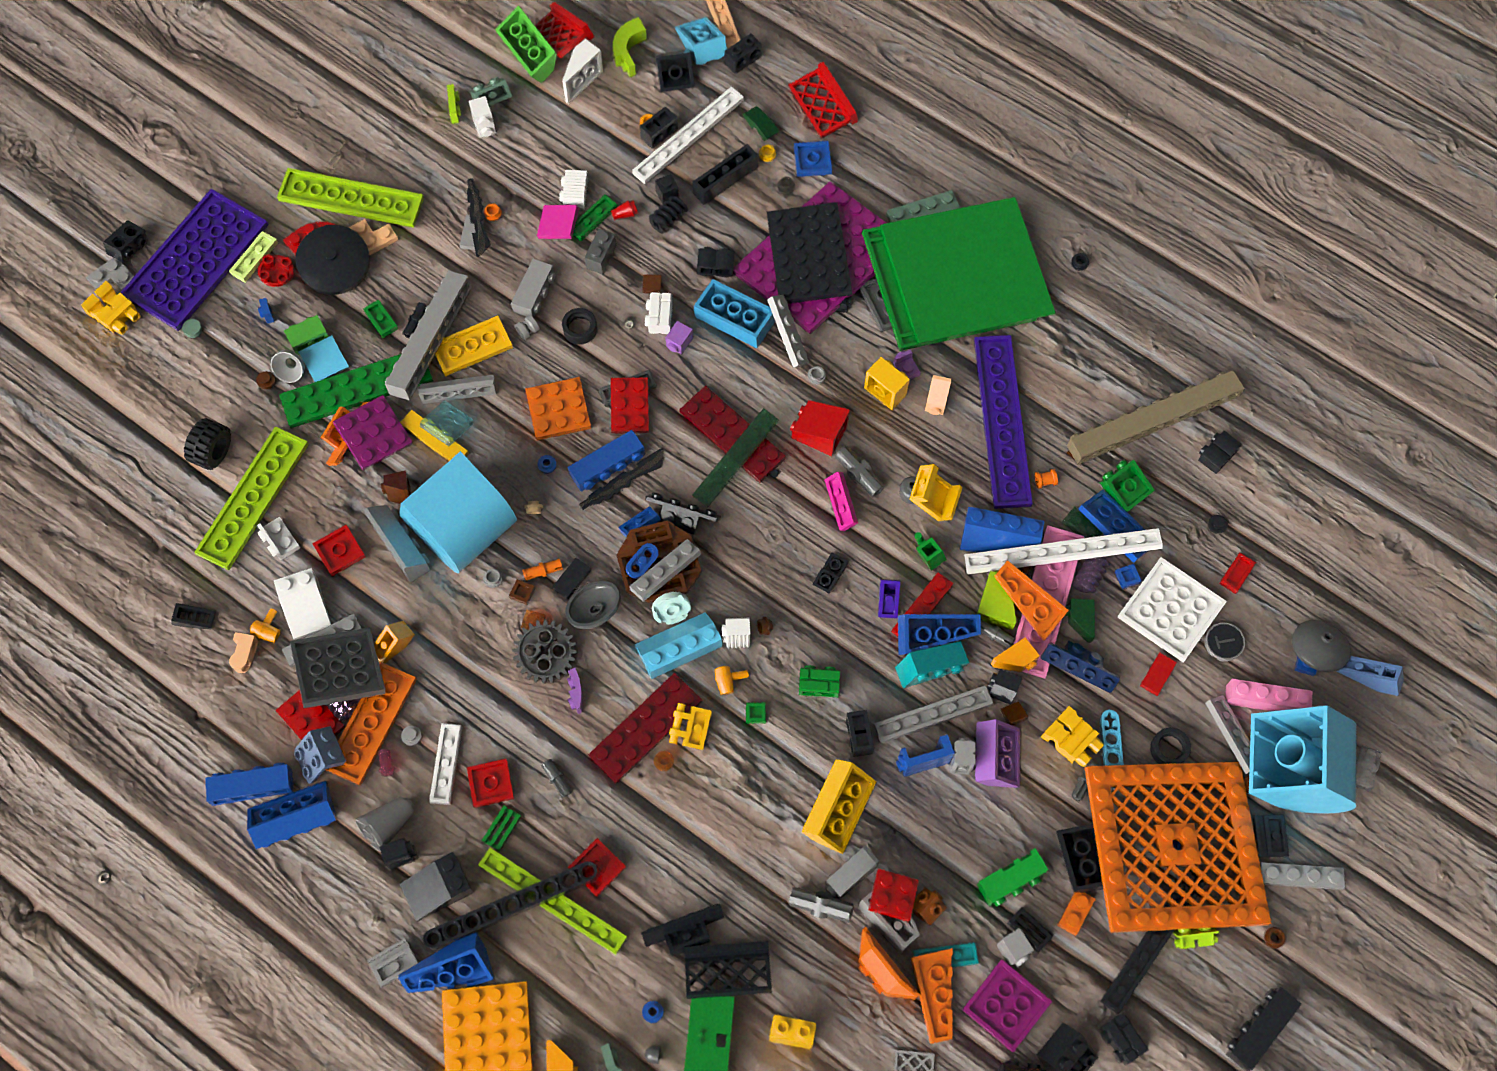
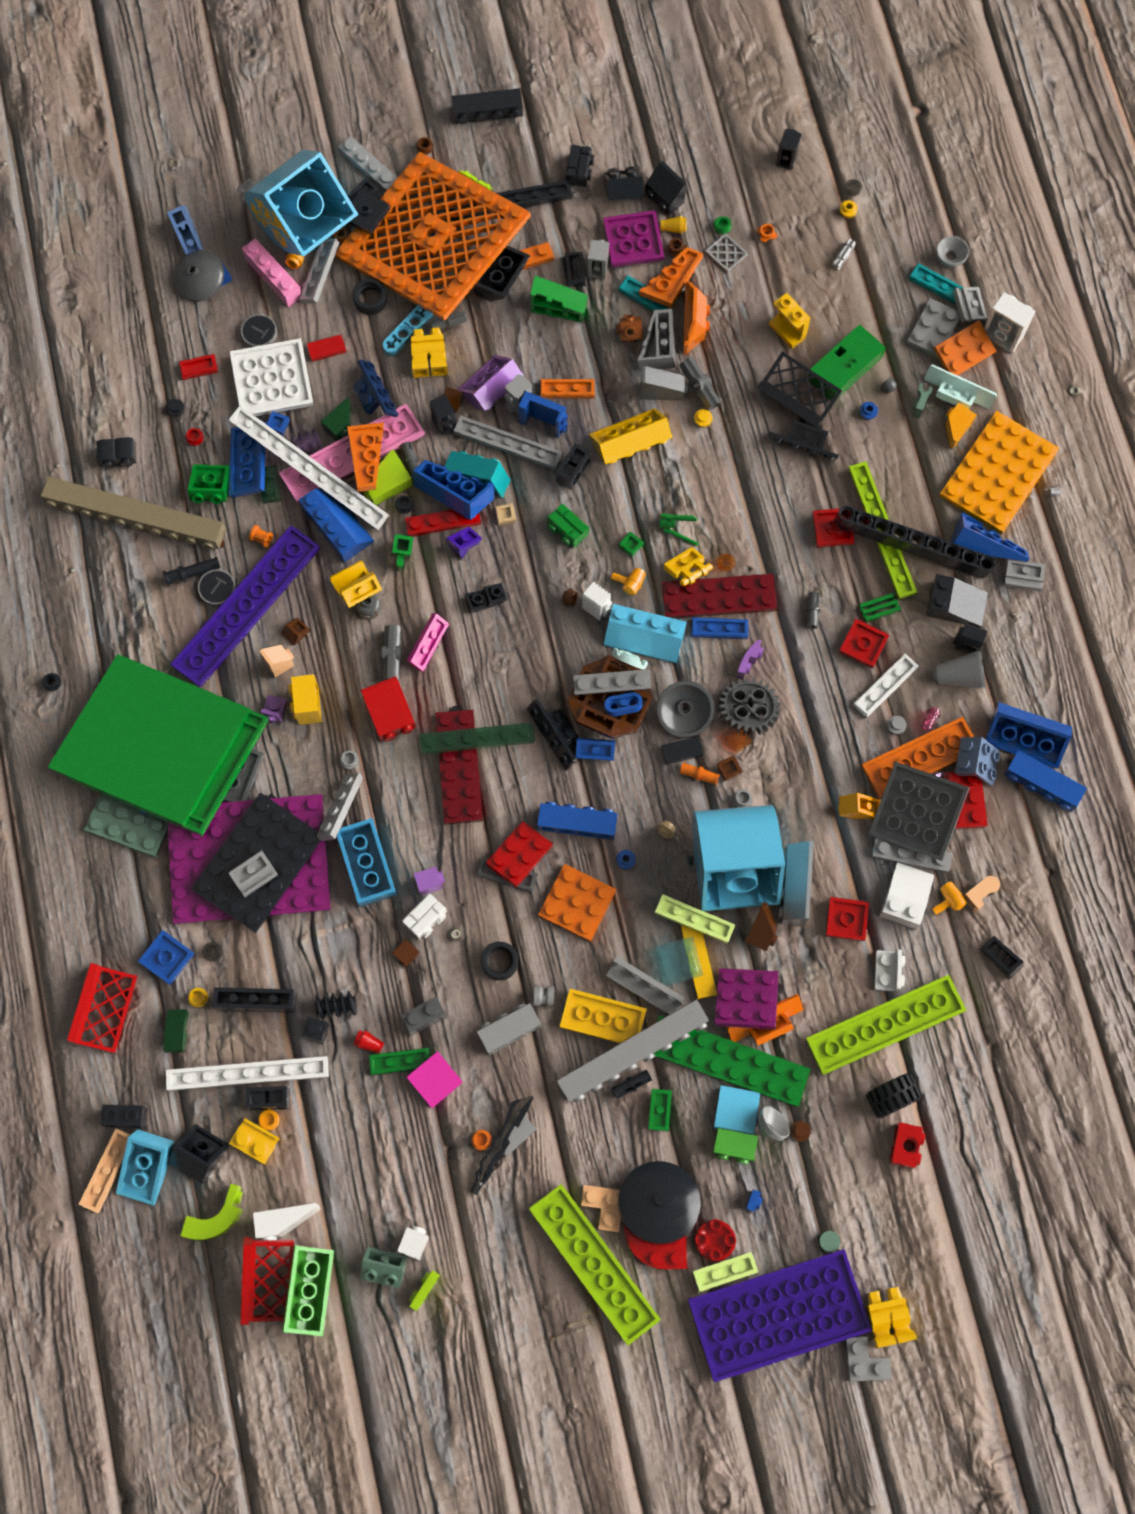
camera: 140 degrees left, 5 degrees up
black brick [103,220,148,263] -> none
white brick [560,170,588,209] -> none
black sword [579,448,664,510] -> none
black brick [697,247,734,277] -> none
red plate [868,868,919,922] -> none
light orange slope [991,637,1040,672] -> none
none -> black pin [162,557,221,587]
none -> red plate [185,428,204,446]
none -> black tile [198,570,236,606]
none -> light grey plate [229,851,278,897]
none -> yellow plate [229,1118,280,1164]
none -> reddish brown slope [282,618,310,645]
none -> black plate [348,191,391,235]
none -> black plate [395,496,414,514]
none -> tan tile [495,503,516,526]
none -> orange tile [540,379,595,398]
none -> yellowish green plate [655,894,735,944]
none -> green plant [659,513,699,546]
none -> yellow cone [661,216,687,234]
none -> reddish brown plate [665,238,686,257]
none -> blue tile [691,617,748,639]
none -> yellow plate [694,409,712,427]
none -> red brick [889,1122,925,1170]

